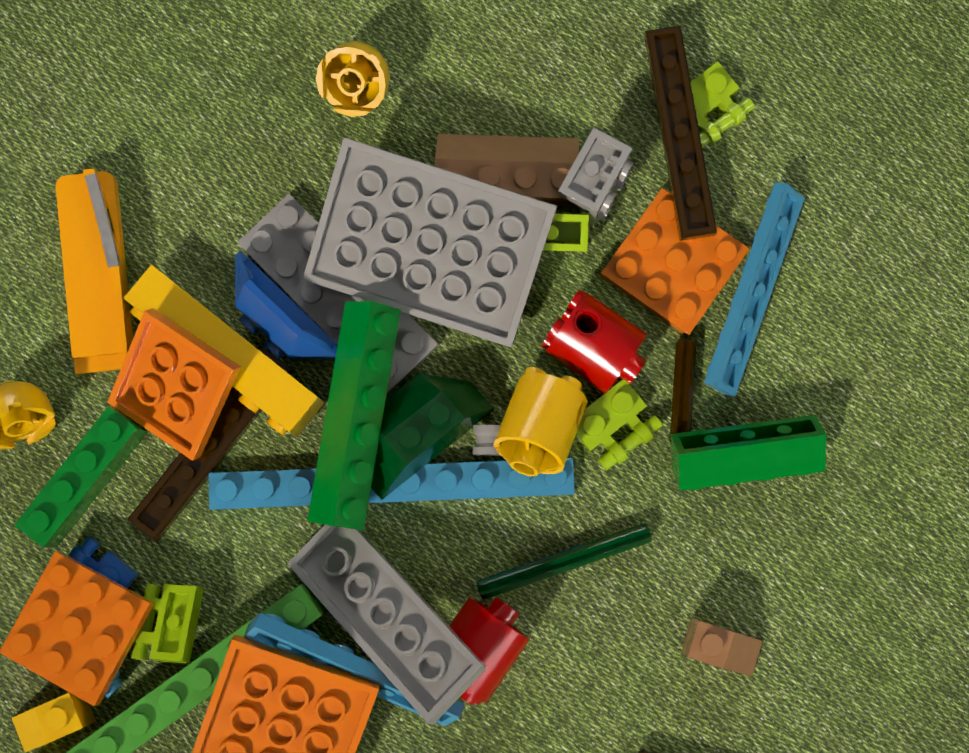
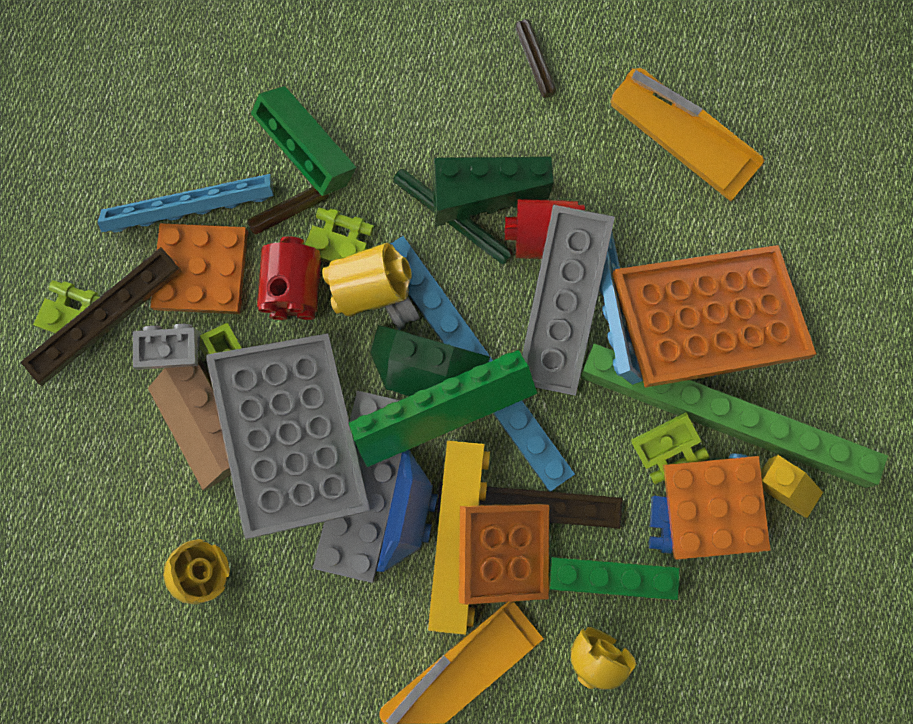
camera: 115 degrees left, 5 degrees down
medium nougat slope [681,617,763,676] -> none
none -> dark green wedge [432,156,554,227]

